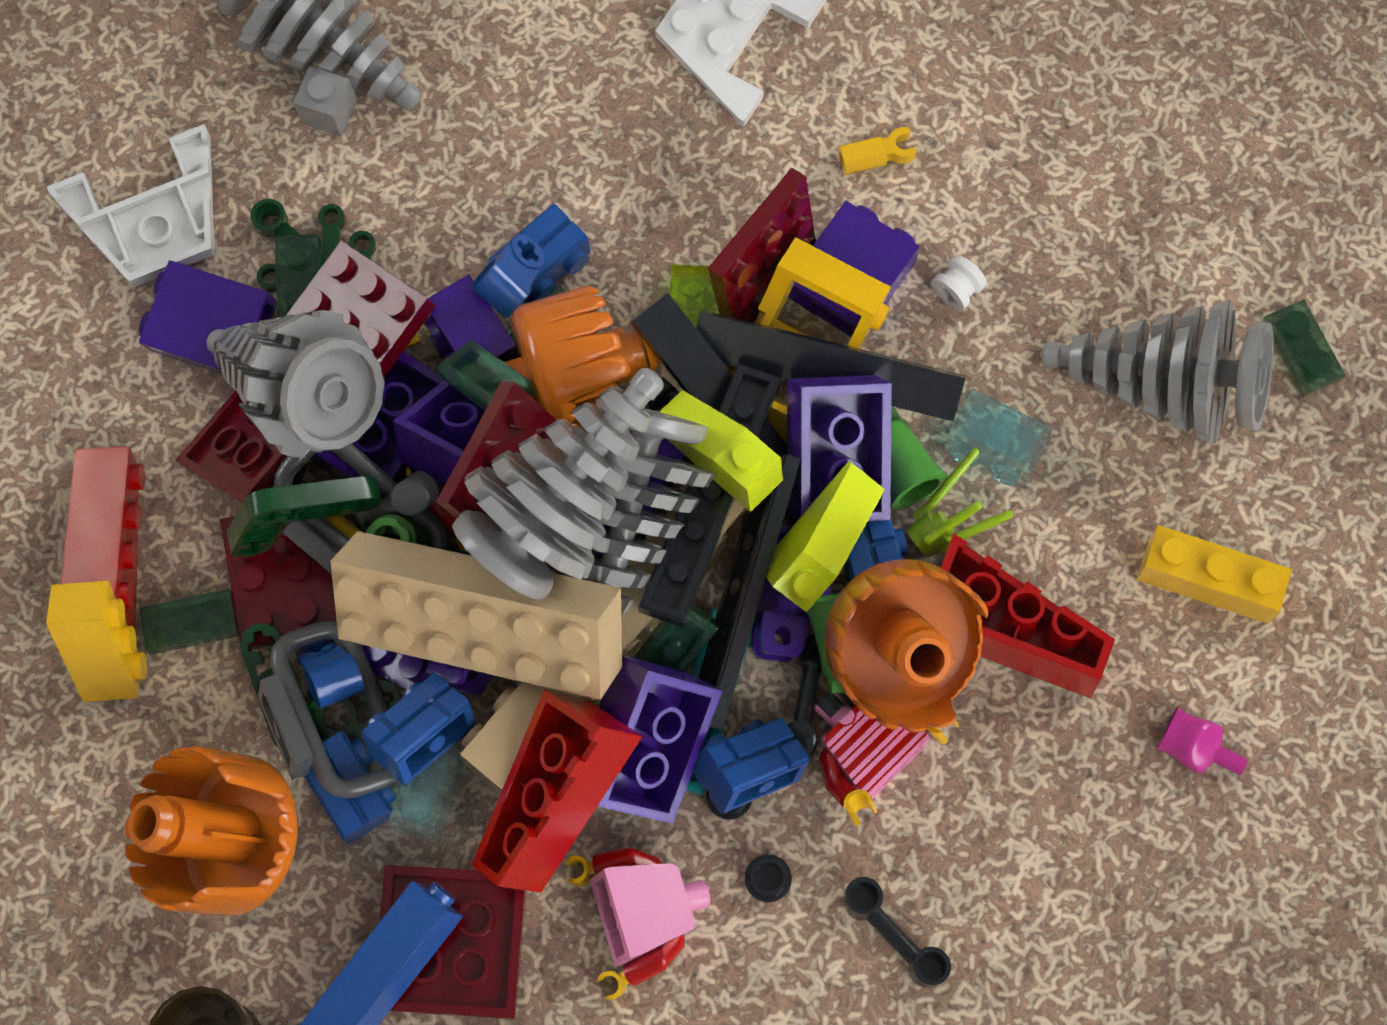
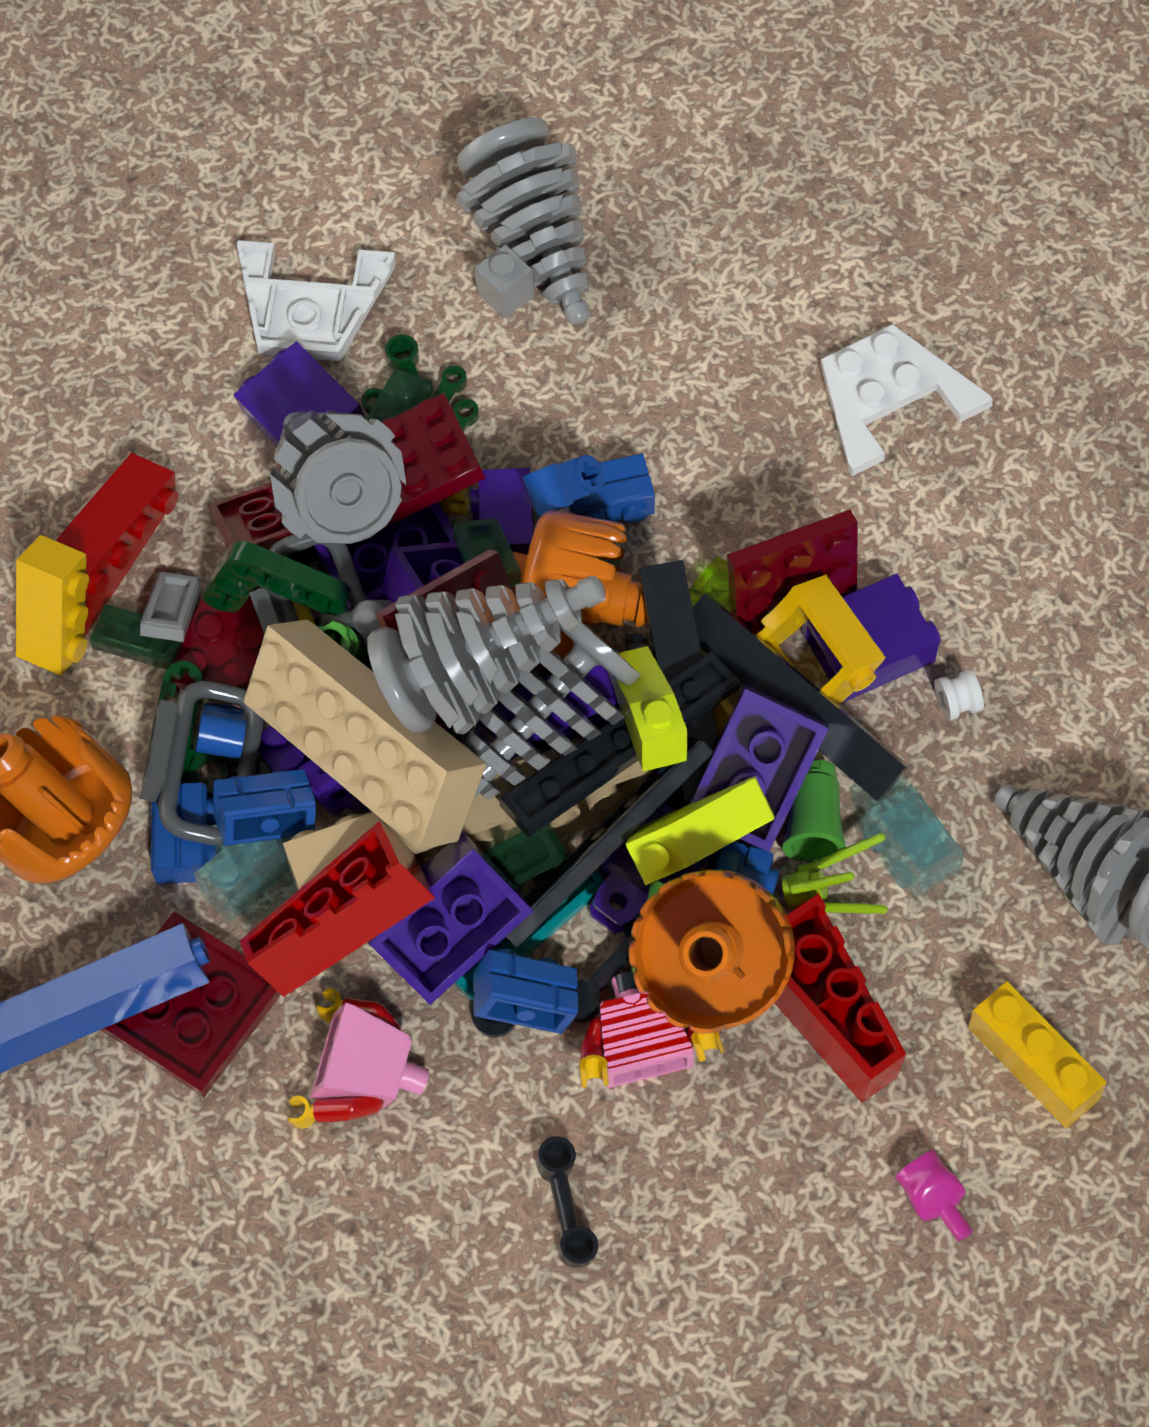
camera: 30 degrees right, 10 degrees down
black plate [745,854,792,903] -> none
yellow bar [838,127,917,175] -> none
none -> light grey tile [140,572,201,642]

